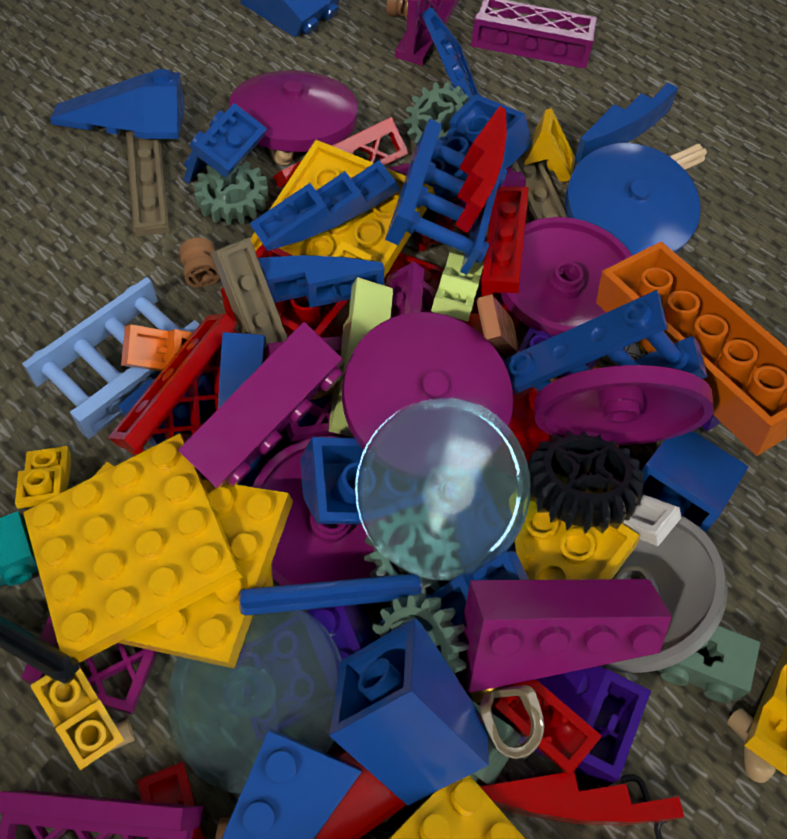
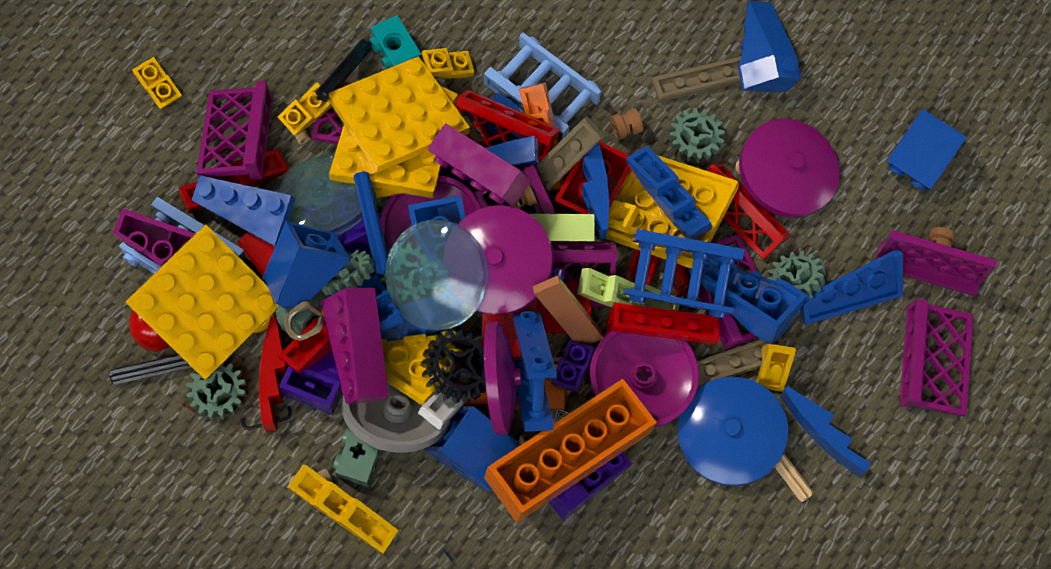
camera: 85 degrees right, 10 degrees up
blue bracket [183,103,267,184] -> none
red slope [455,106,507,233] -> none

